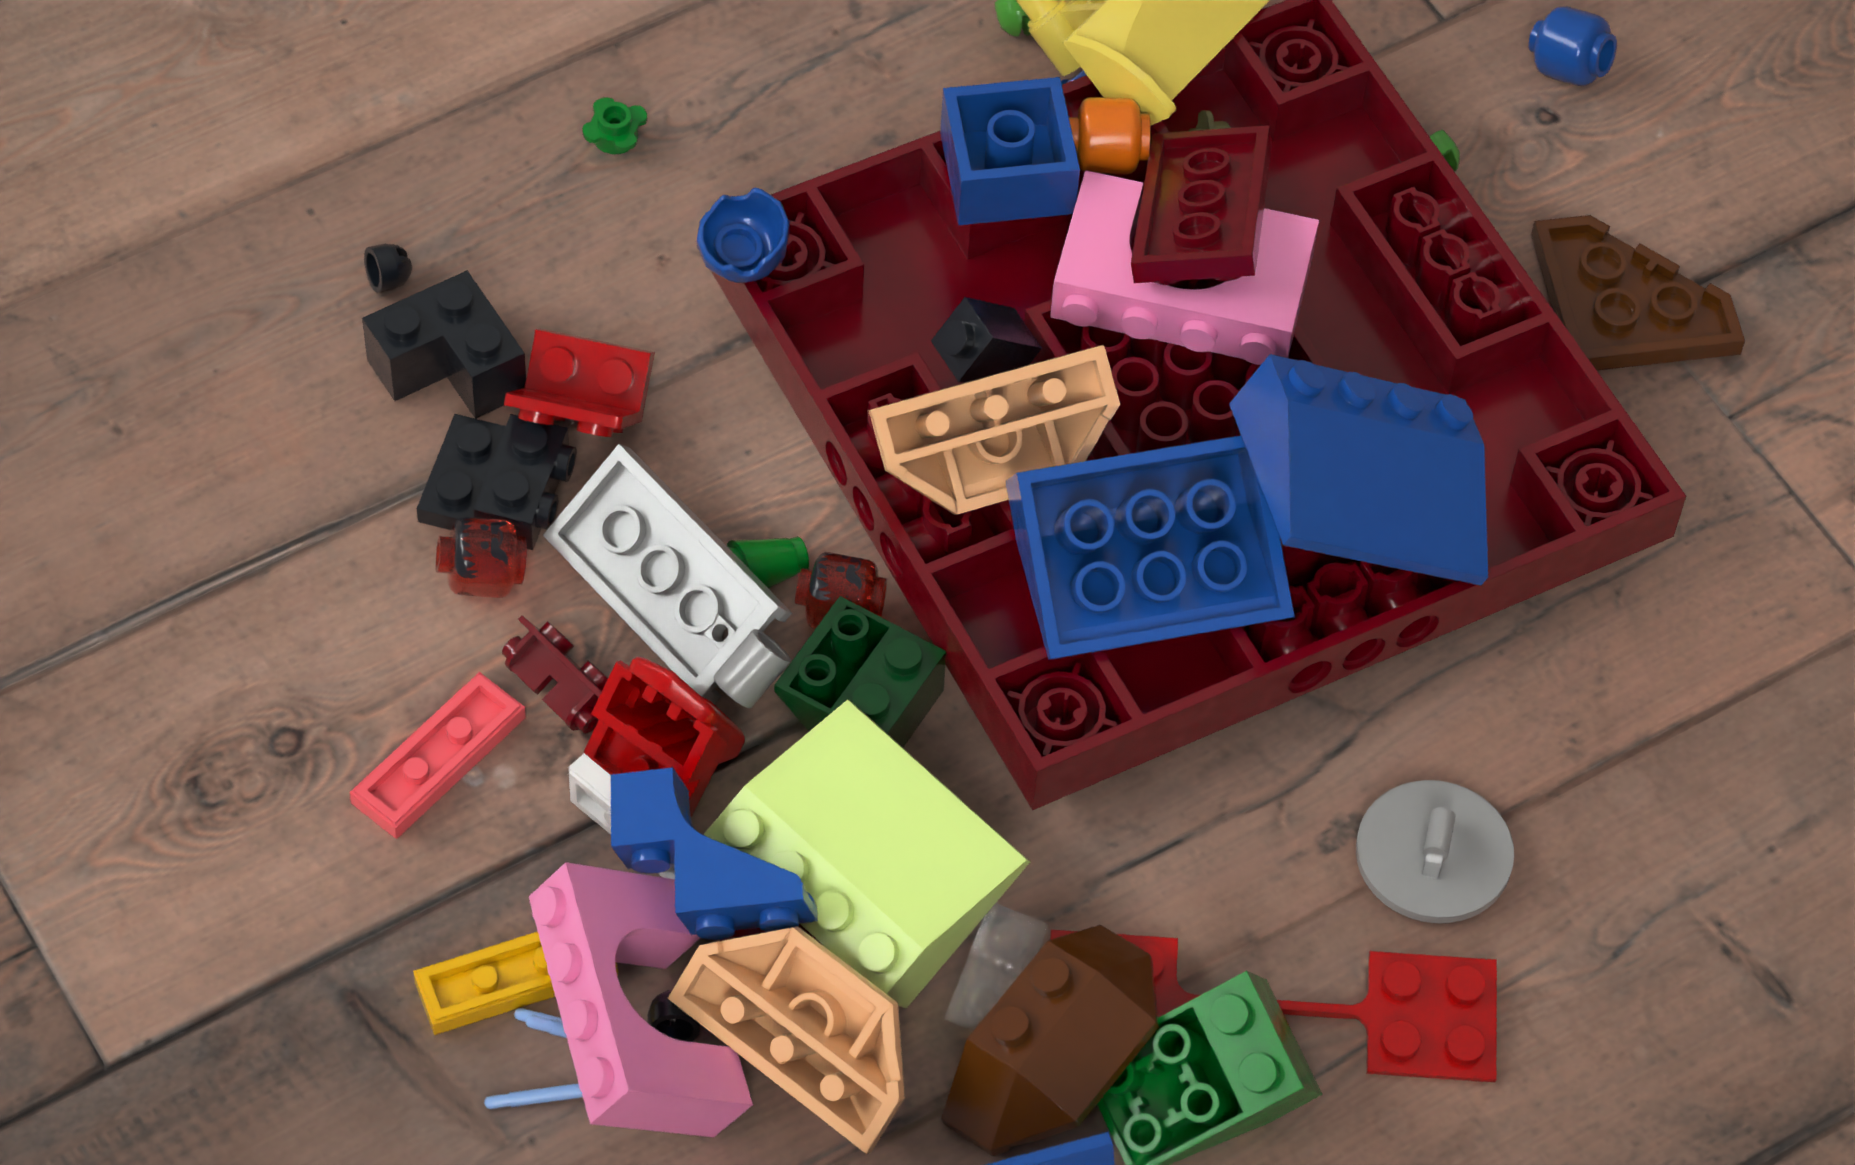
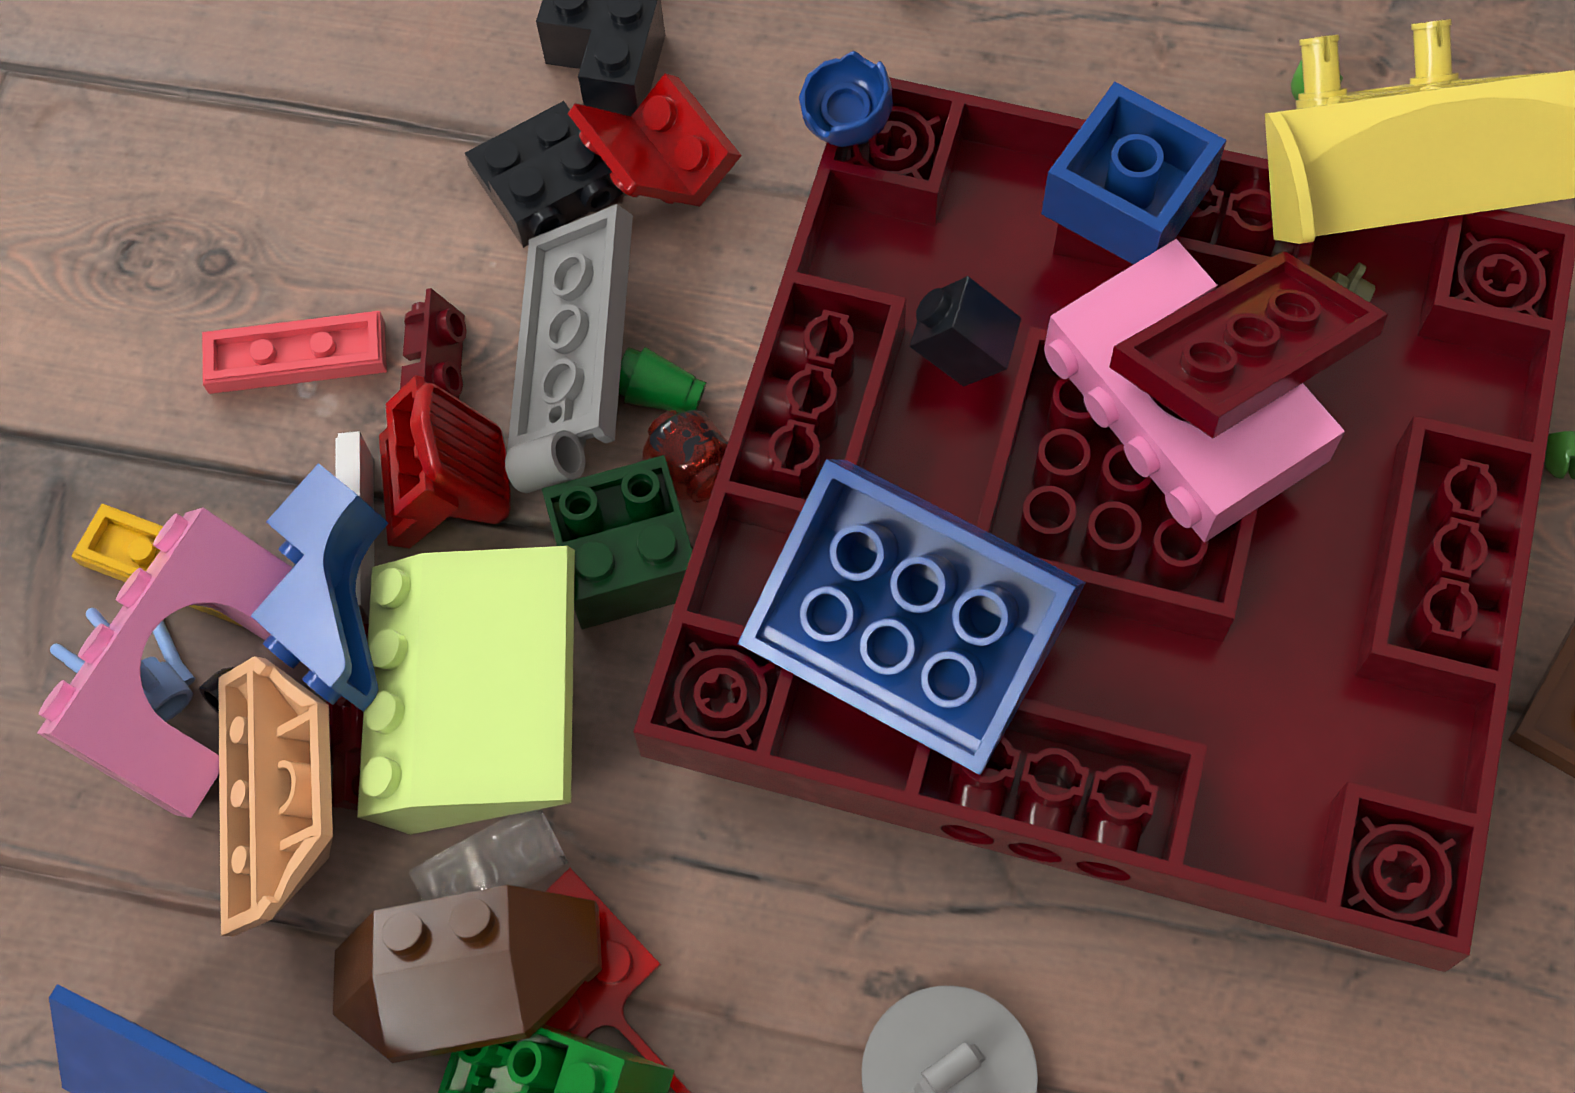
camera: 50 degrees right, 10 degrees up
clear red head [435,517,527,598] -> none
light nougat wedge [868,345,1120,515] -> none
orange head [1069,97,1150,175] -> none
blue slope [1229,354,1488,585] -> none

